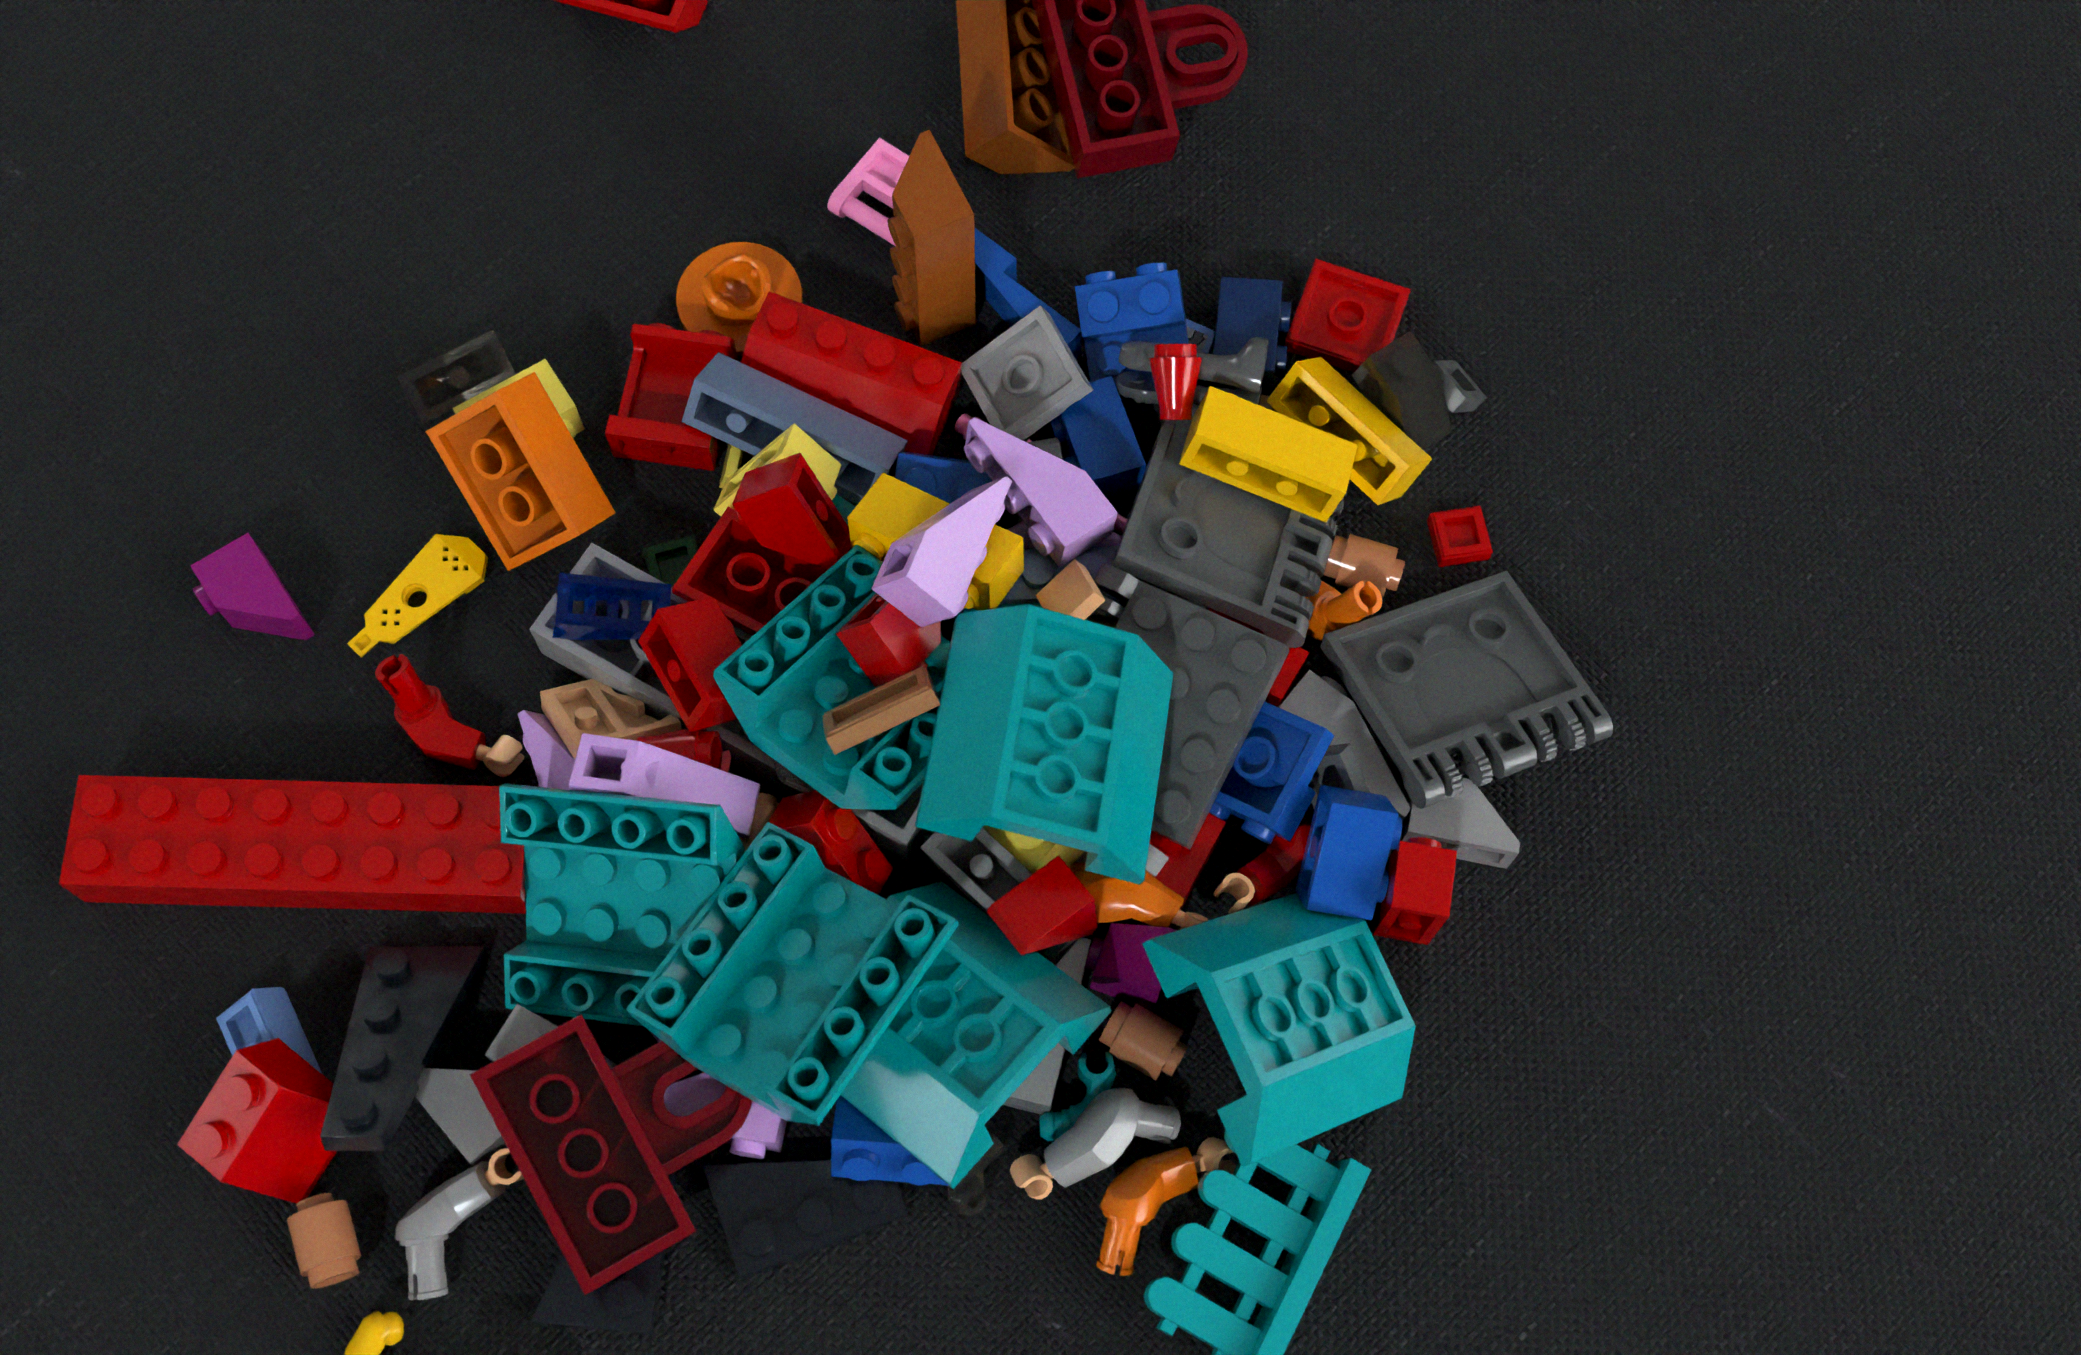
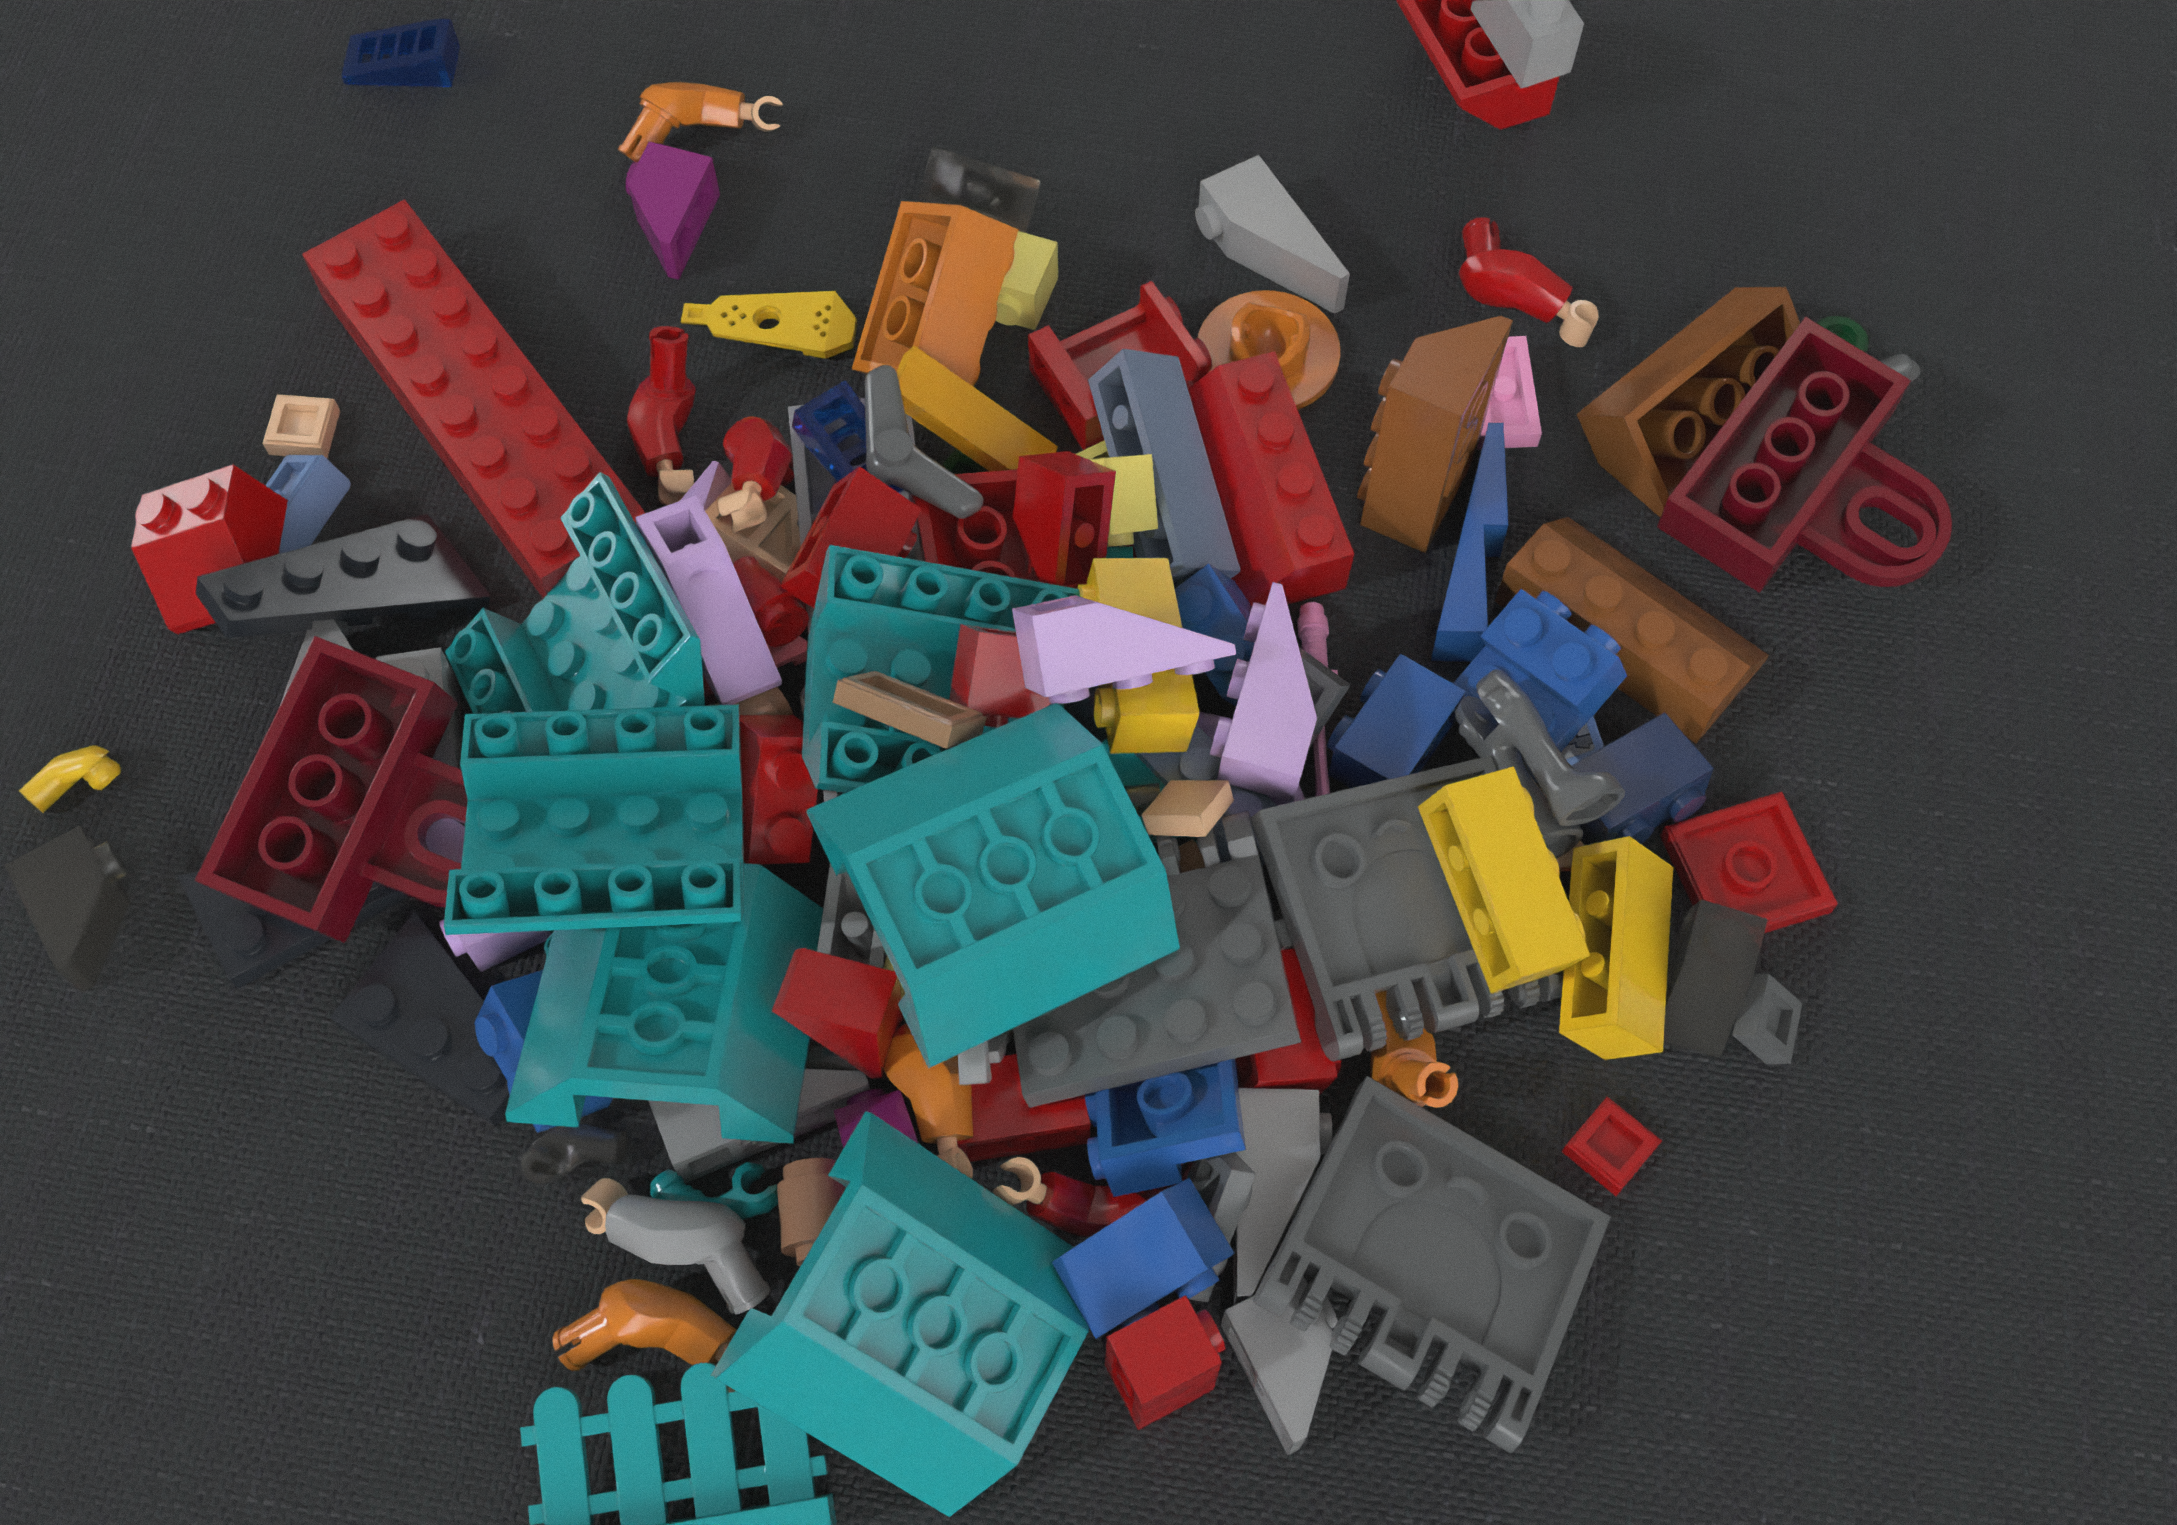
camera: 55 degrees right, 5 degrees down
nougat brick [287,1193,361,1289] -> none
light grey arm [394,1147,524,1300] -> none
light grey hinge [961,305,1093,441] -> none
red cone [1149,344,1202,420] -> none
nougat brick [1324,534,1405,599] -> none
none -> light nougat tile [263,394,340,458]
none -> orange arm [618,82,783,162]
none -> red arm [718,416,794,533]
none -> dark grey piece [864,365,983,519]
none -> light orange tile [896,345,1058,471]
none -> light grey slope [1195,155,1350,314]
none -> red arm [1459,217,1599,347]
none -> dark orange slope [1495,517,1769,744]

